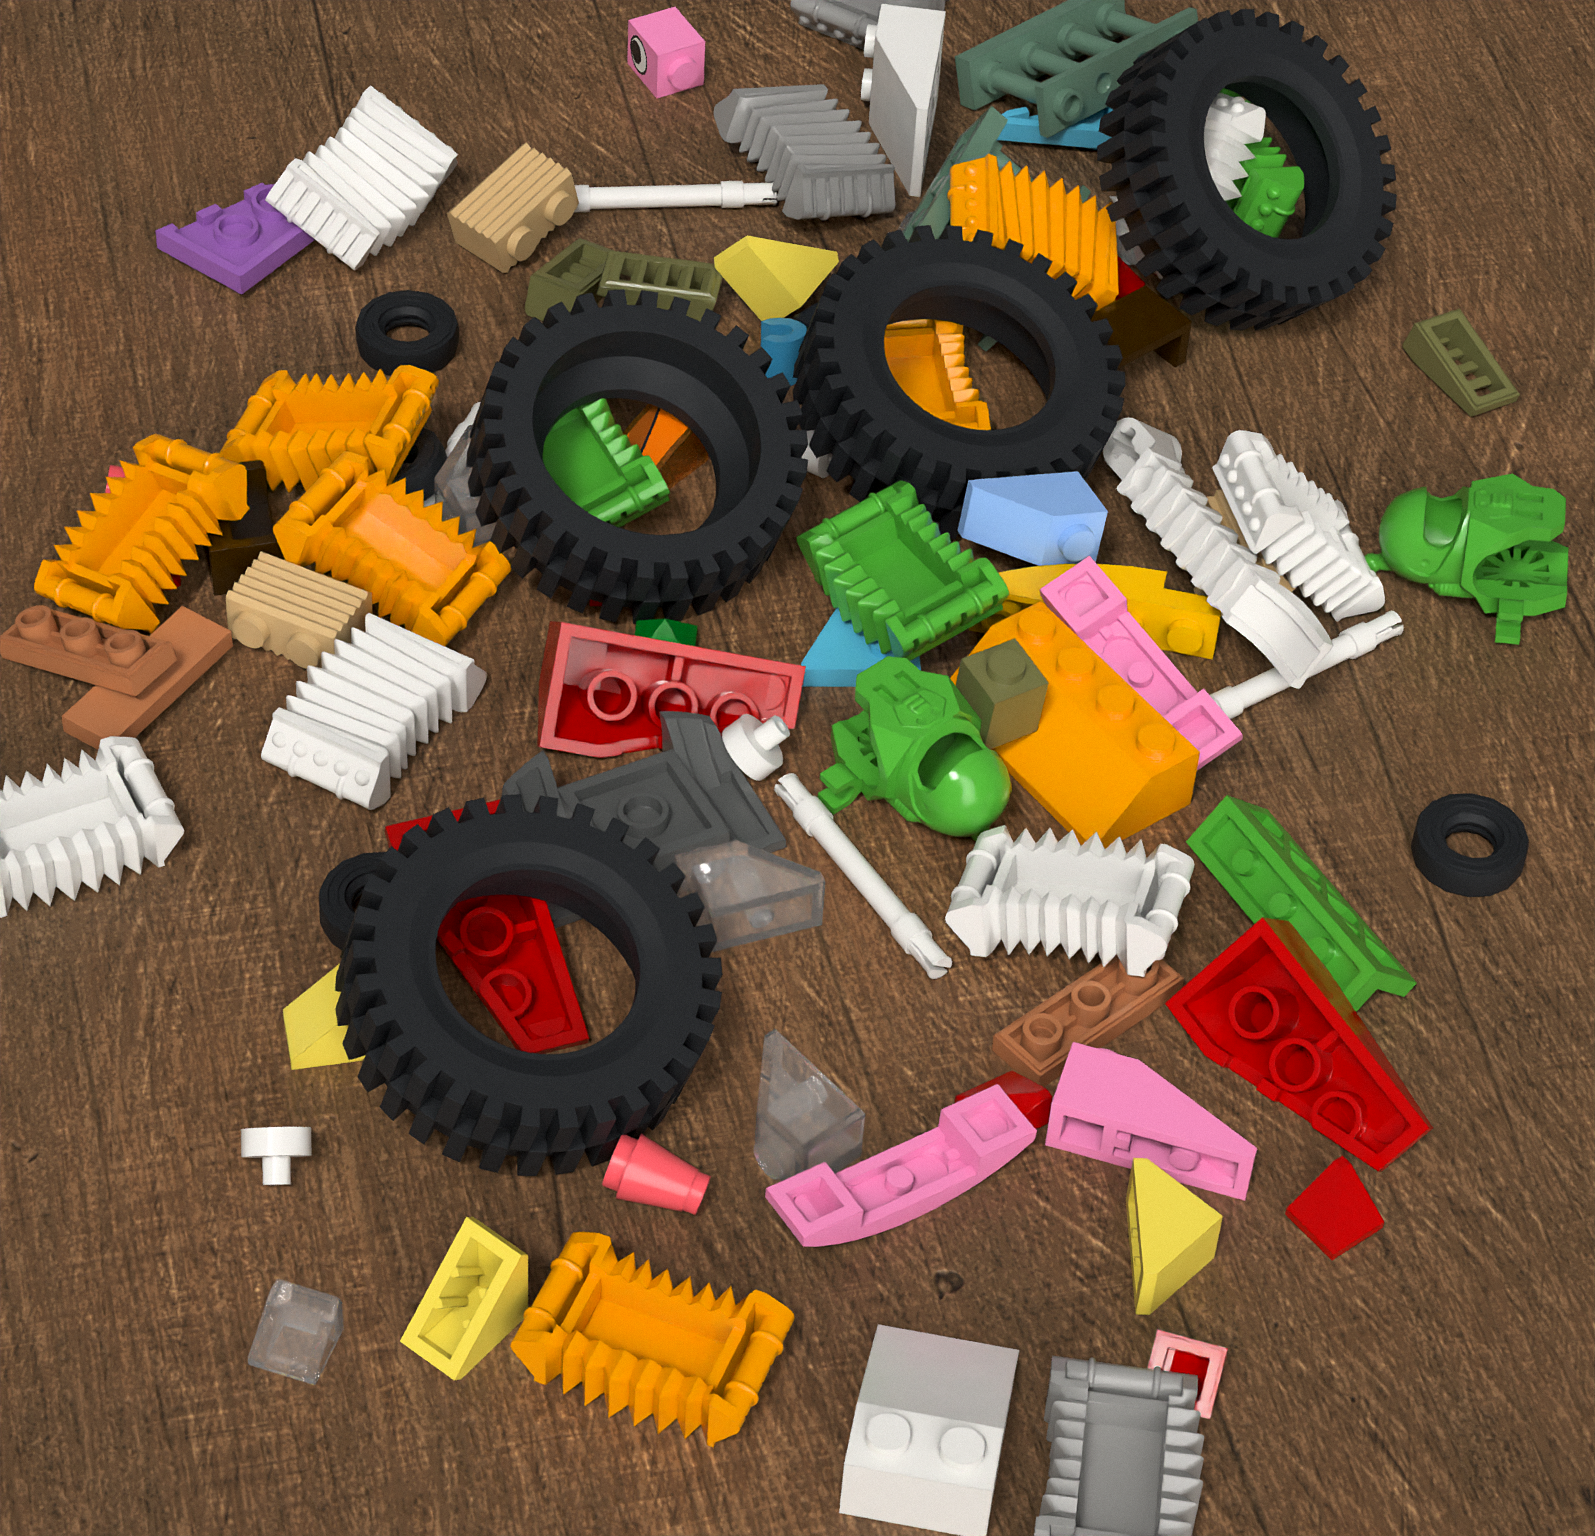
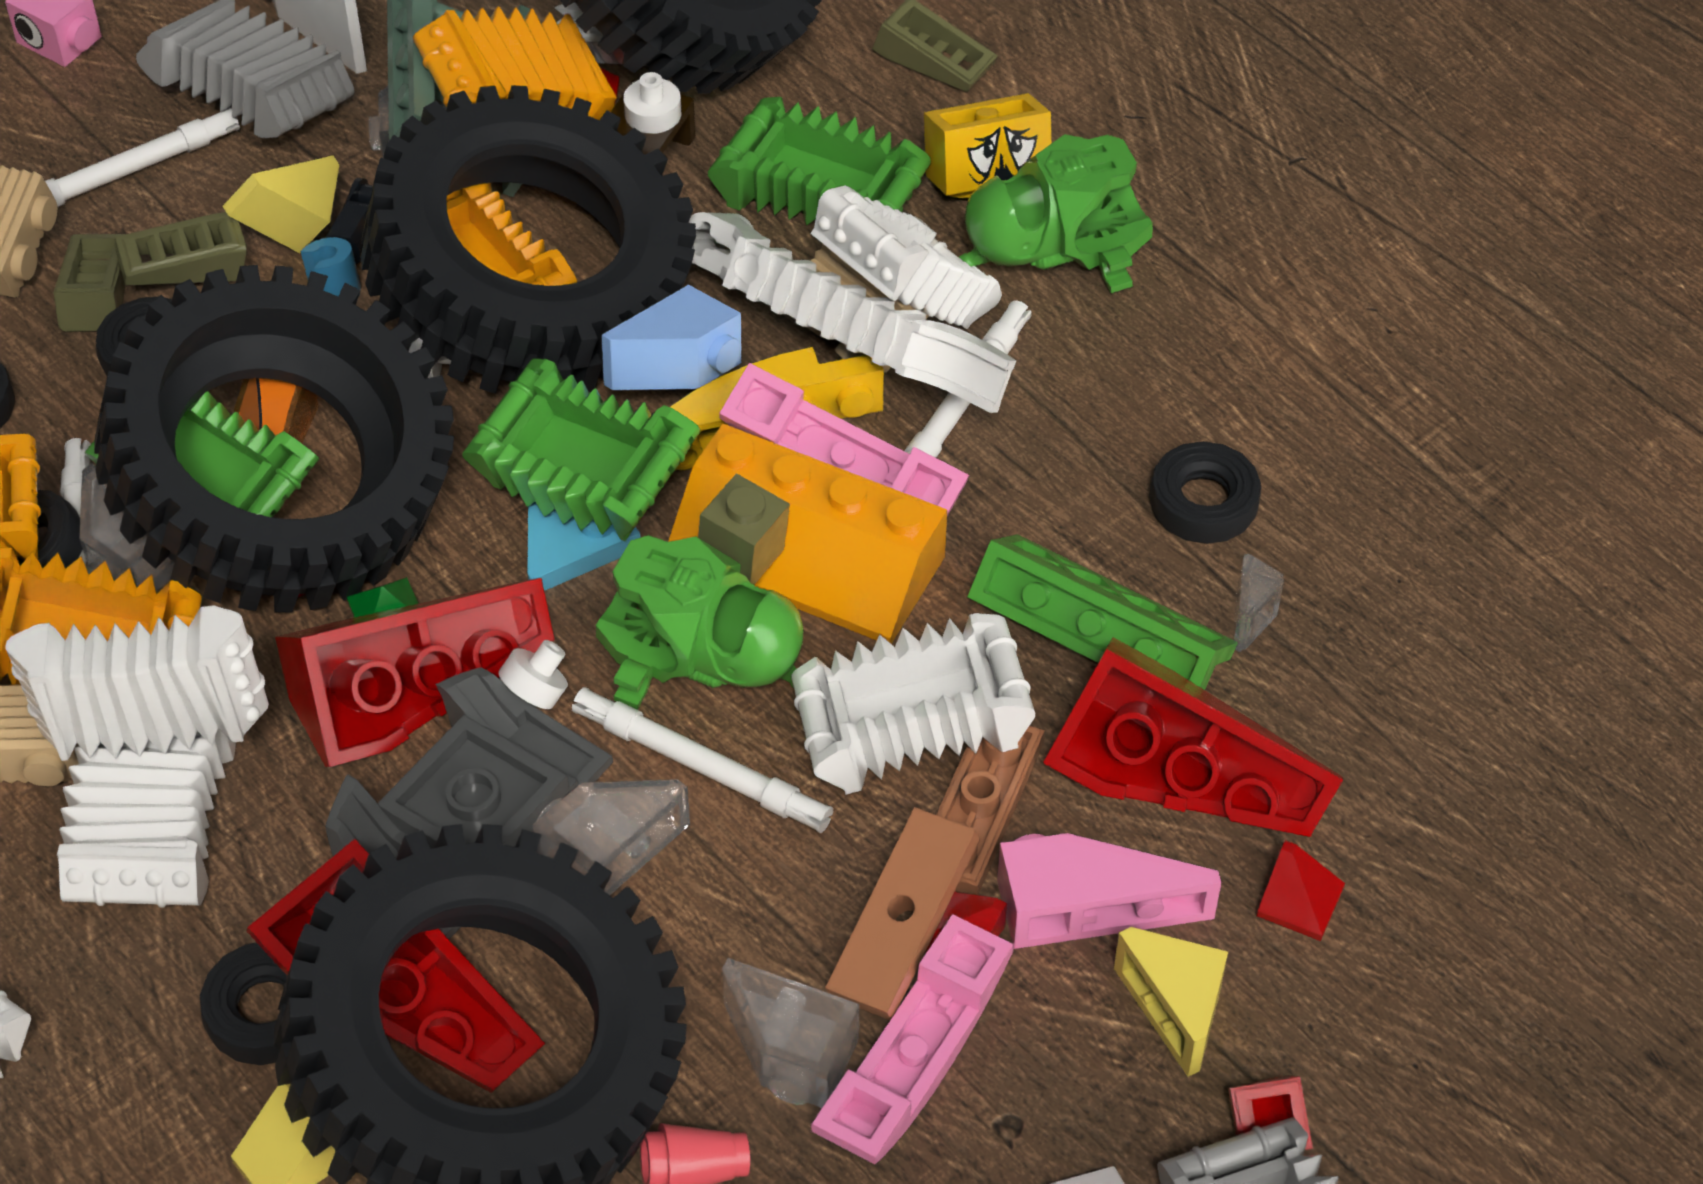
camera: 25 degrees left, 5 degrees up
none -> white piece [5,606,269,761]
none -> white tile [624,72,681,134]
none -> bright green piece [708,97,931,226]
none -> nougat tile [825,807,980,1020]
none -> yellow brick [924,93,1051,198]
none -> clear slope [1233,553,1284,652]

